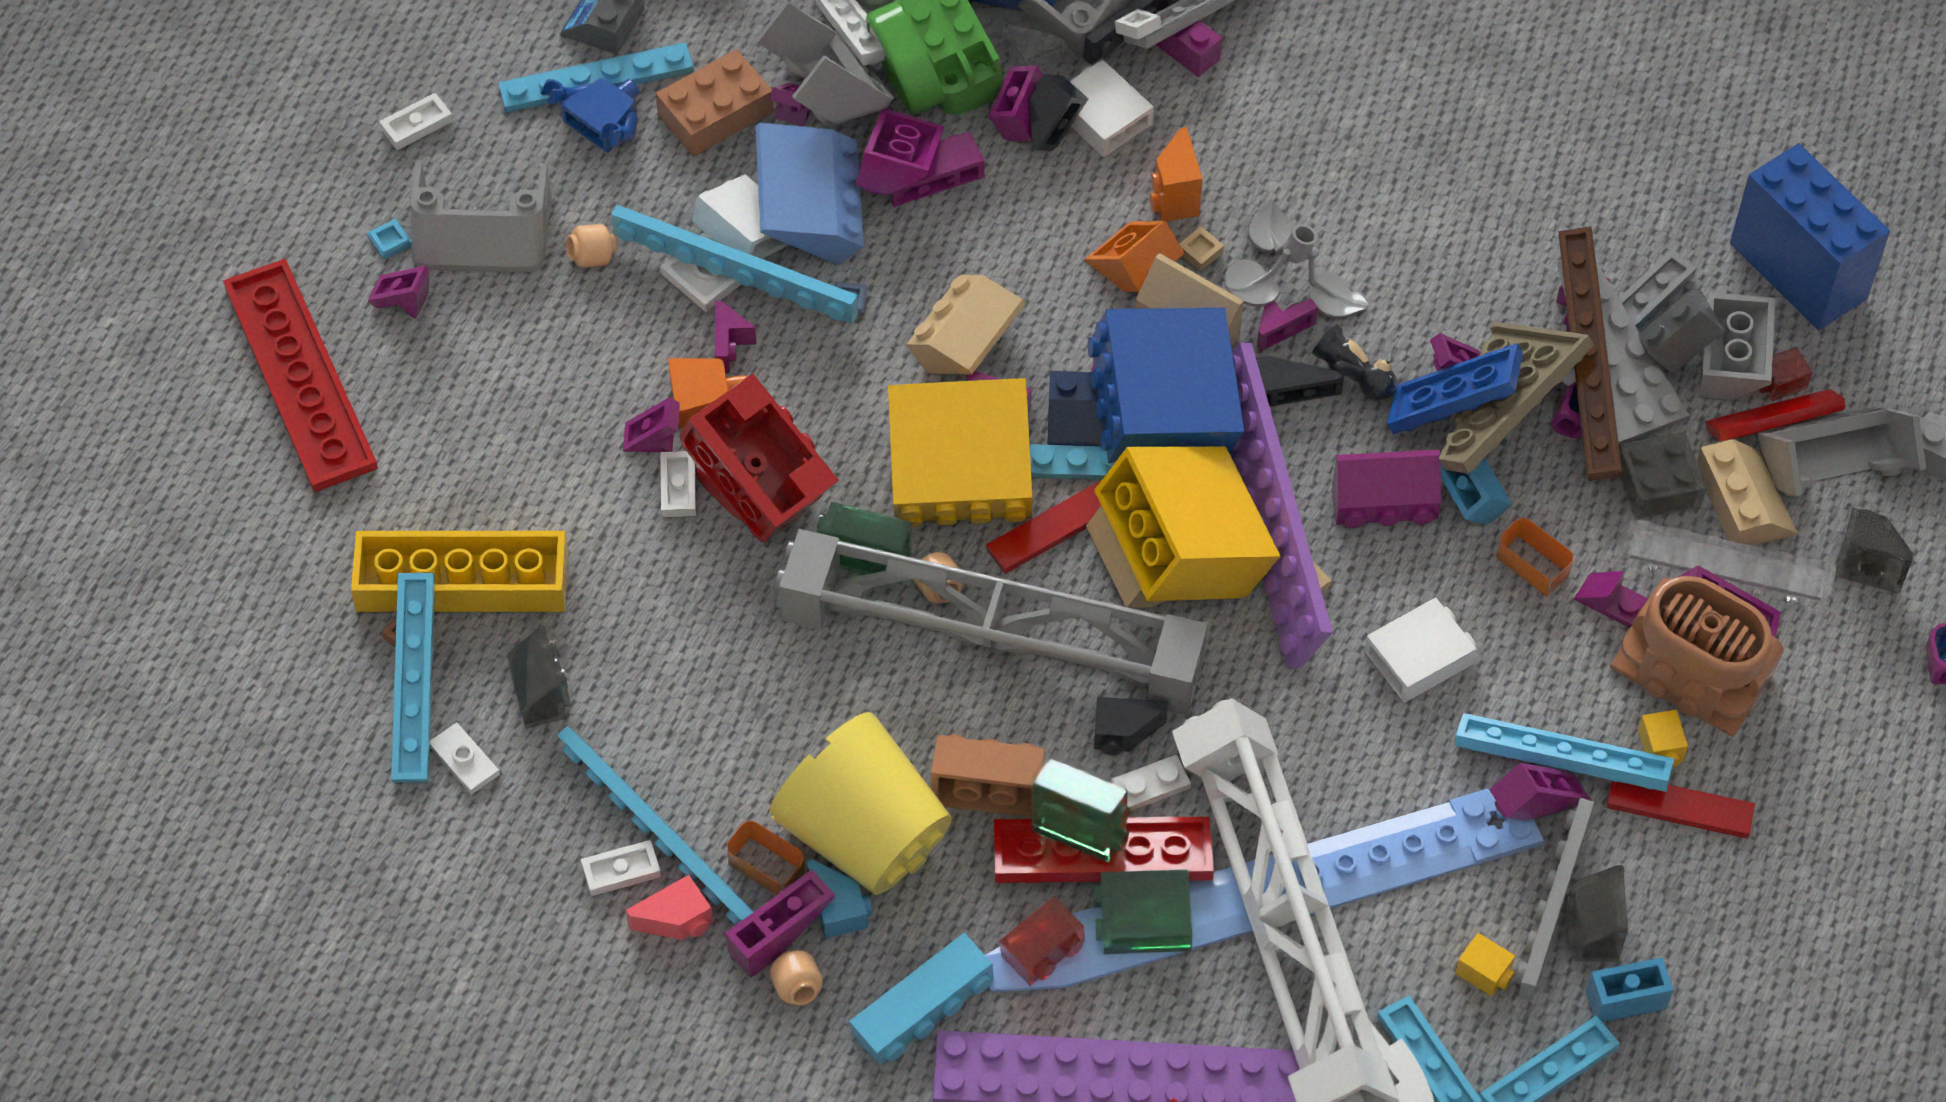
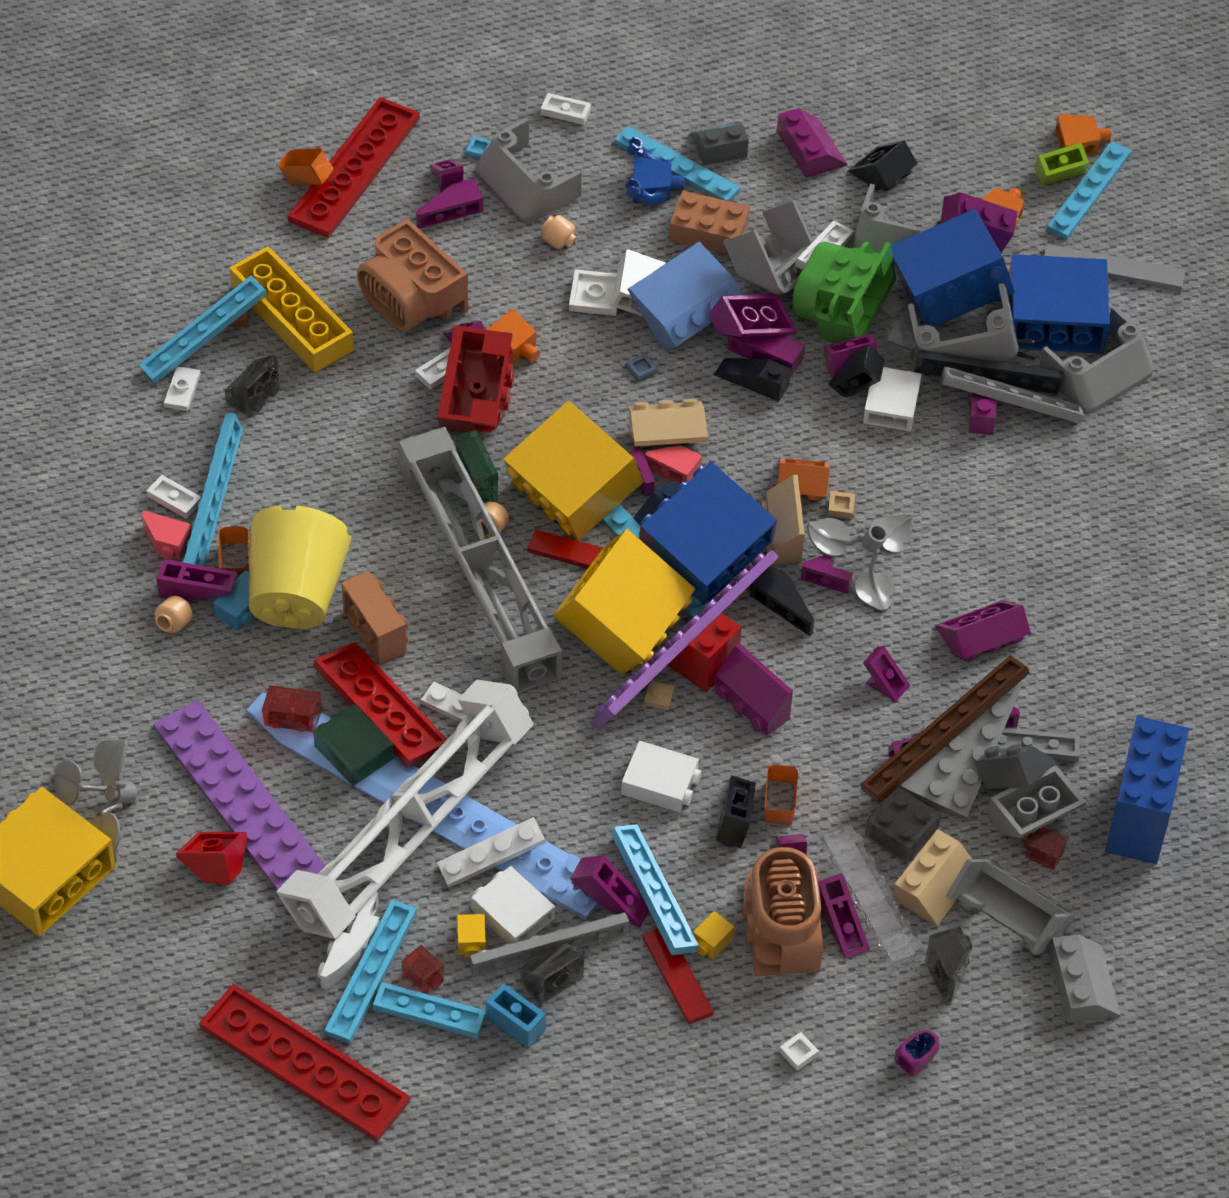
camera: 50 degrees right, 5 degrees down
medium azure plate [611,205,858,324] -> none
magenta slope [715,301,757,373] -> none
medium azure brick [849,932,994,1065] -> none
clear green brick [1032,759,1130,863] -> none
black slope [1094,697,1168,755] -> none
white tile [1115,9,1162,39] -> none
orange slope [1149,127,1203,222] -> none
black piece [1311,324,1397,401] -> none
blue plate [1387,343,1523,434] -> none
dark tan wing [1439,322,1594,474] -> none
dark azure brick [1441,457,1513,525] -> none
red tile [1705,389,1846,442] -> none
none -> orange piece [278,148,334,186]
none -> nougat brick [357,219,468,331]
none -> clear red brick [401,945,444,994]
none -> magenta slope [416,178,484,229]
none -> white plate [437,817,546,887]
none -> white brick [471,866,555,943]
none -> coral slope [644,445,702,485]
none -> red slope [667,613,742,693]
none -> black slope [714,358,791,402]
none -> black slope [716,775,756,848]
none -> white plate [779,1032,819,1071]
none -> magenta slope [935,600,1031,661]

